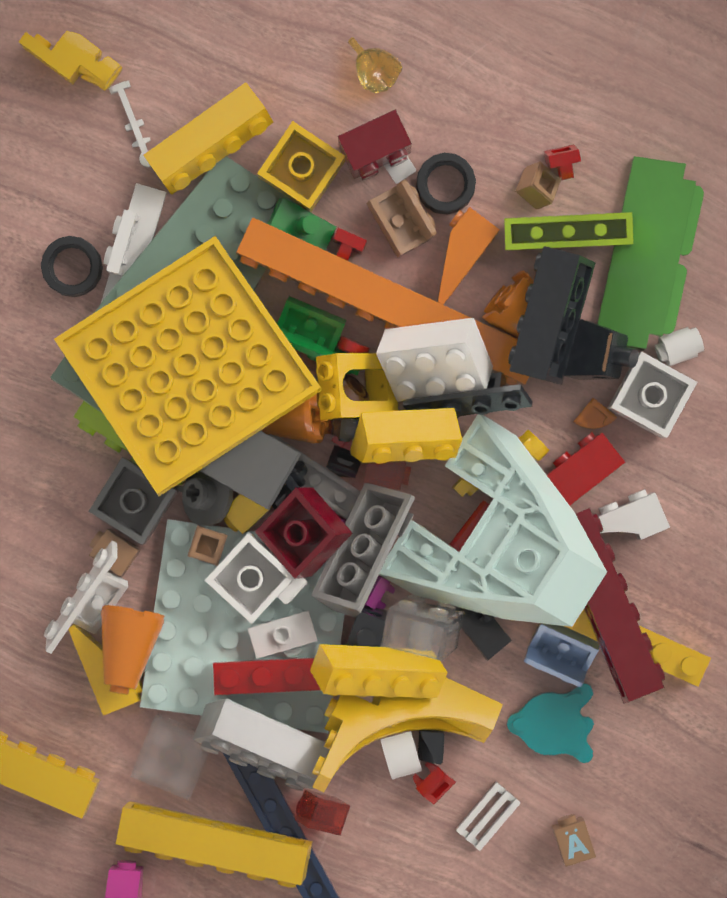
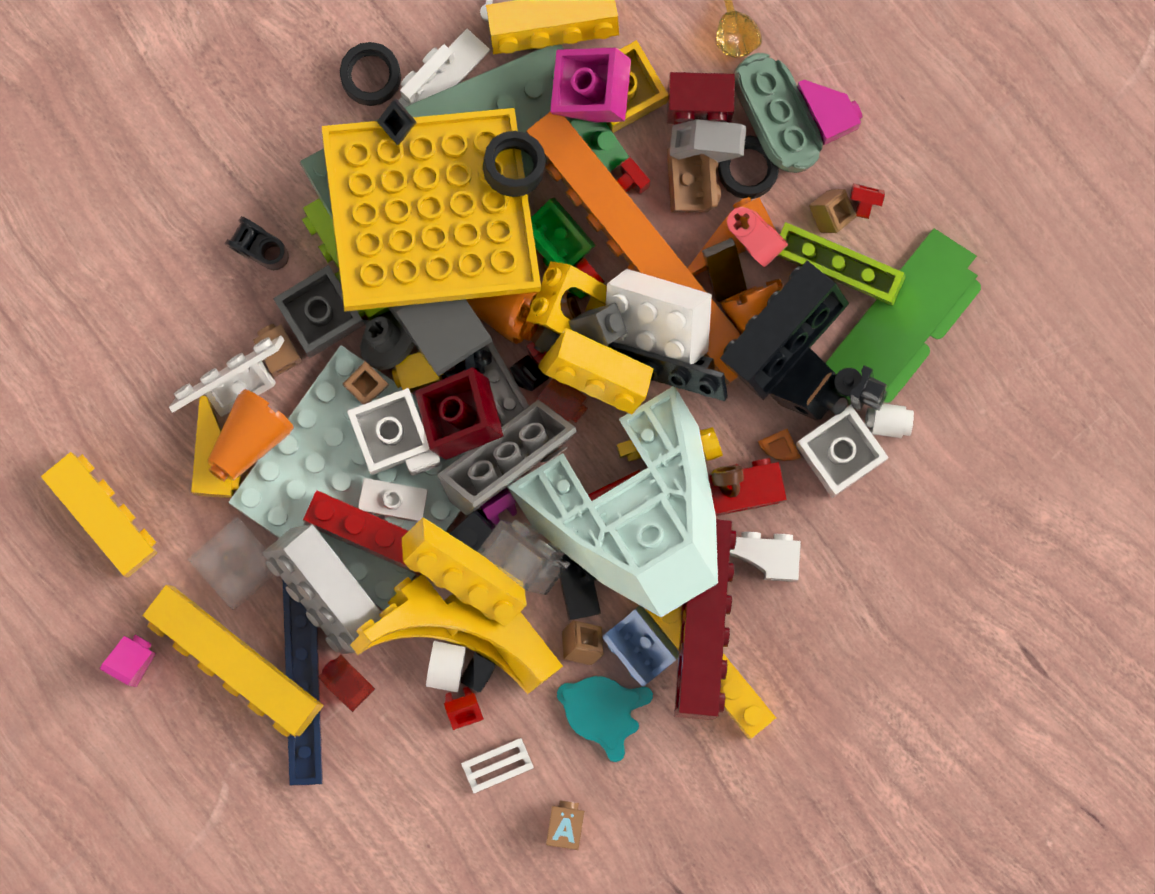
camera: 25 degrees right, 5 degrees down
none -> black piece [225,216,289,270]
none -> black slope [377,99,417,145]
none -> black tyre [483,131,546,197]
none -> dark pink slope [550,47,631,123]
none -> medium nougat slope [562,620,604,665]
none -> dark grey brick [568,303,628,345]
none -> light grey slope [670,119,746,162]
none -> dark brown tile [702,238,747,302]
none -> reddish brown tile [711,465,744,498]
none -> coral piece [727,207,788,268]
none -> sand green tile [734,53,823,173]
none -> dark pink slope [797,80,863,145]
none -> black hips [834,365,888,411]

